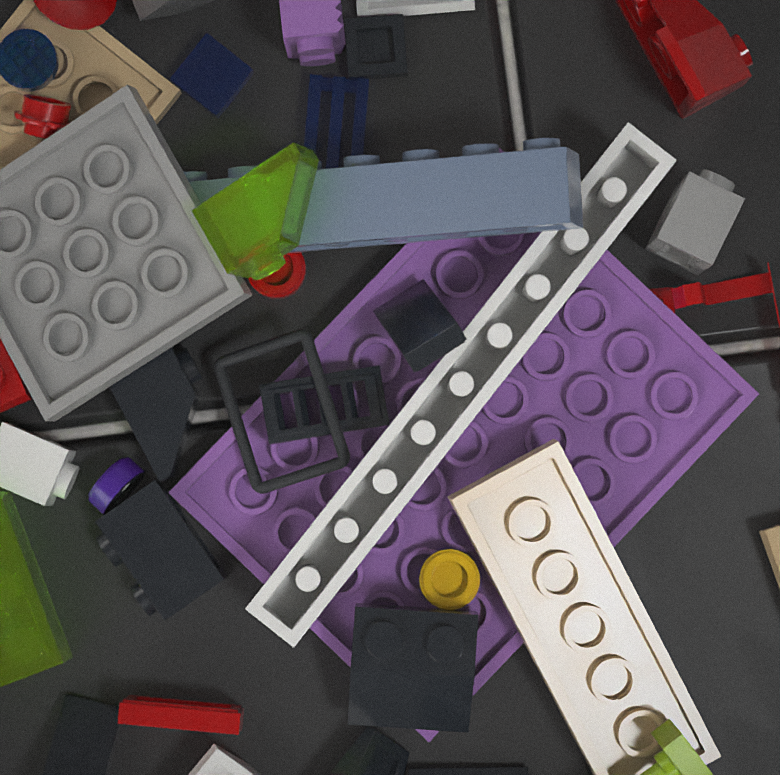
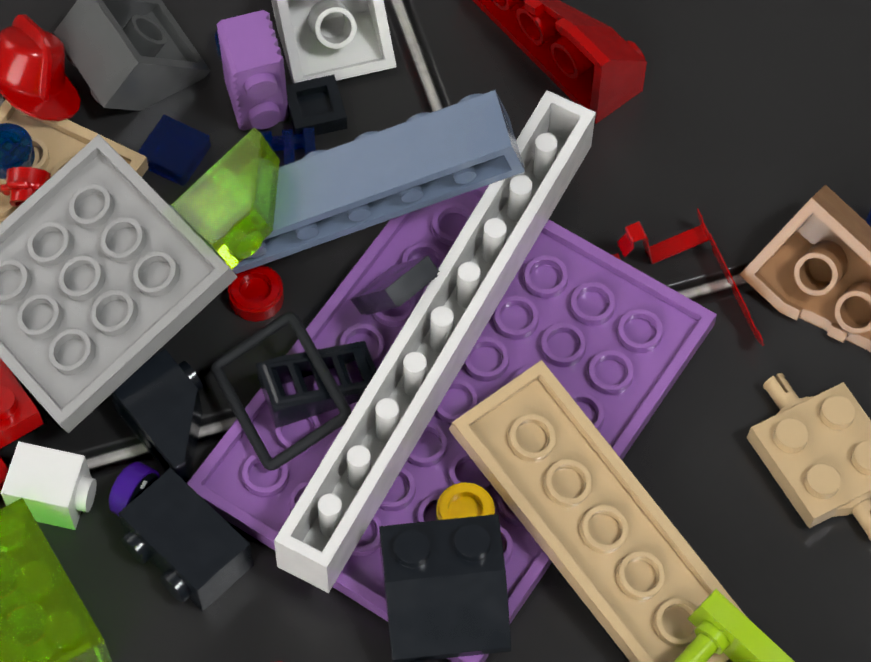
camera: 15 degrees left, 25 degrees down
light grey brick [645,169,745,275] -> none

